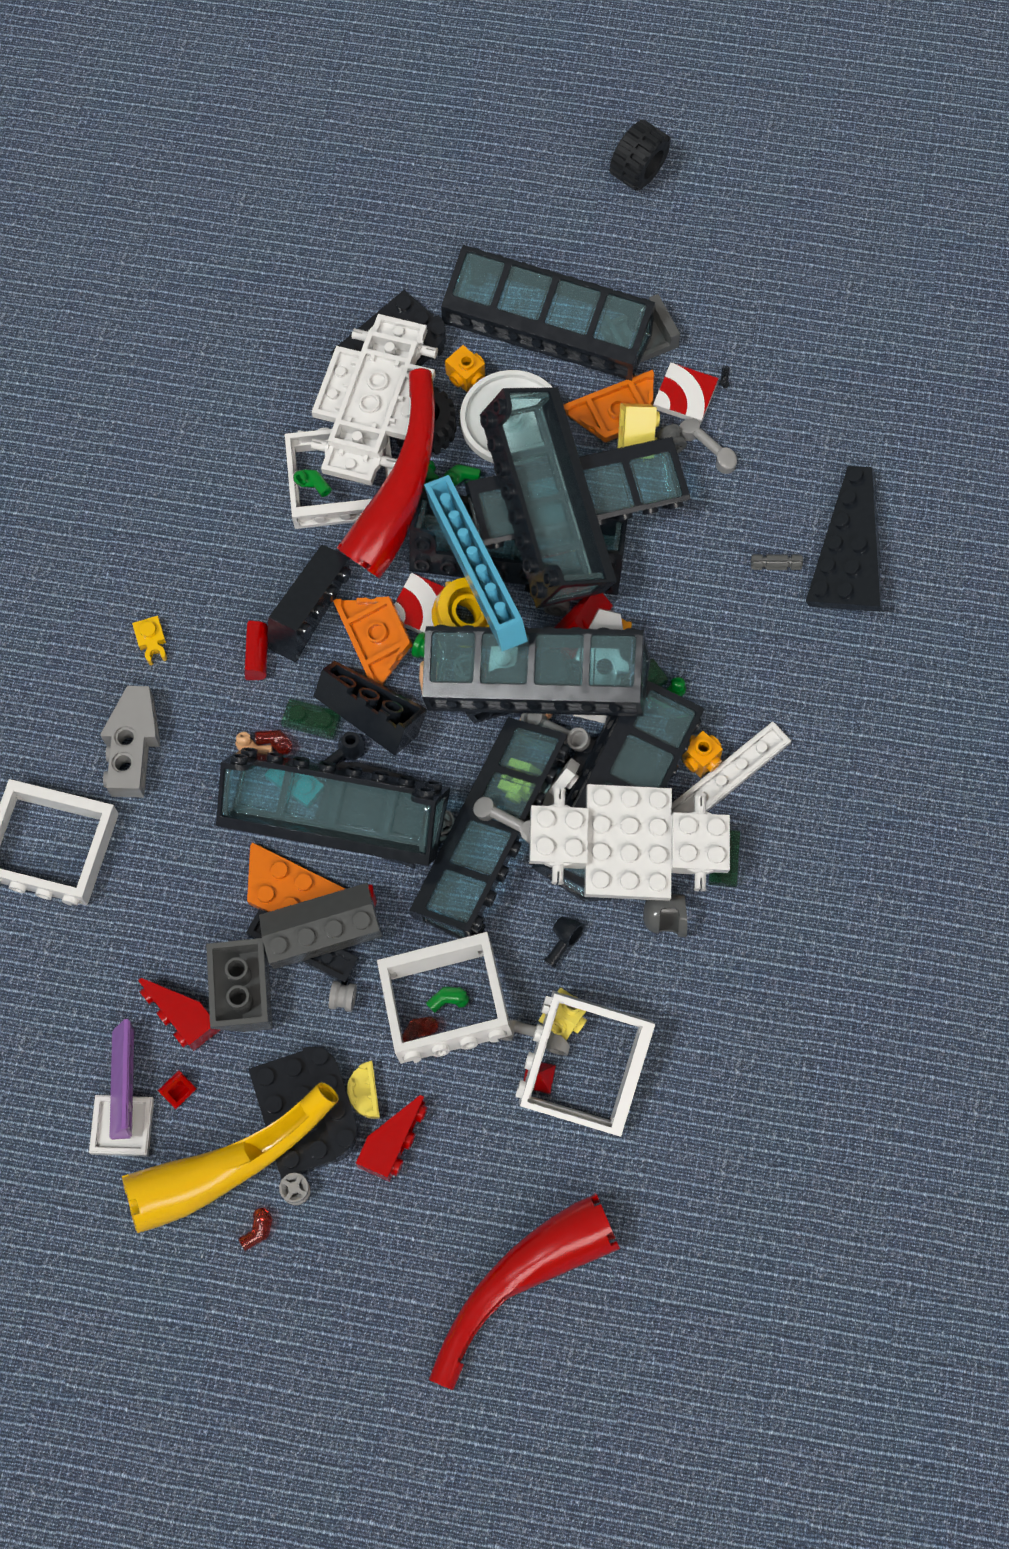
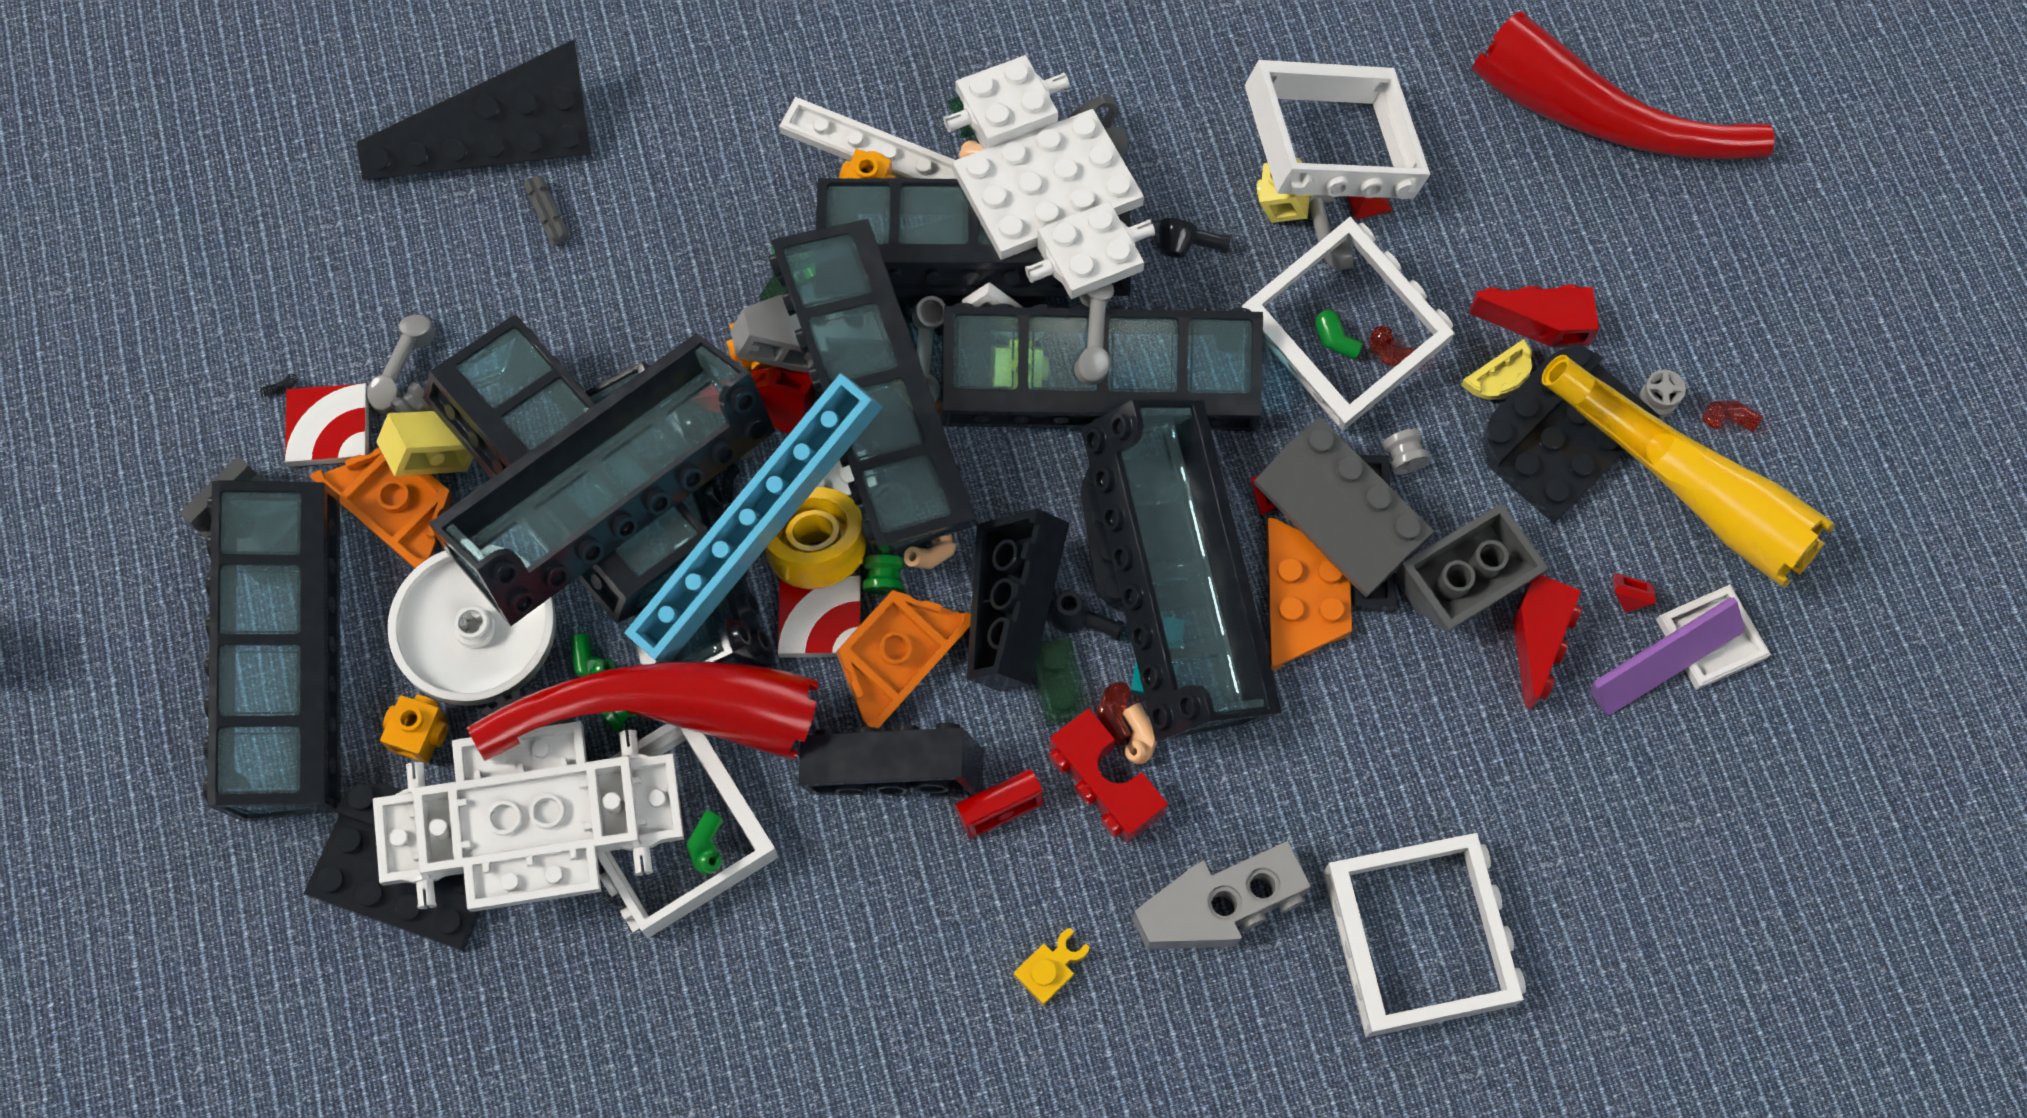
camera: 120 degrees left, 0 degrees up
none -> red arch [1048,708,1168,844]

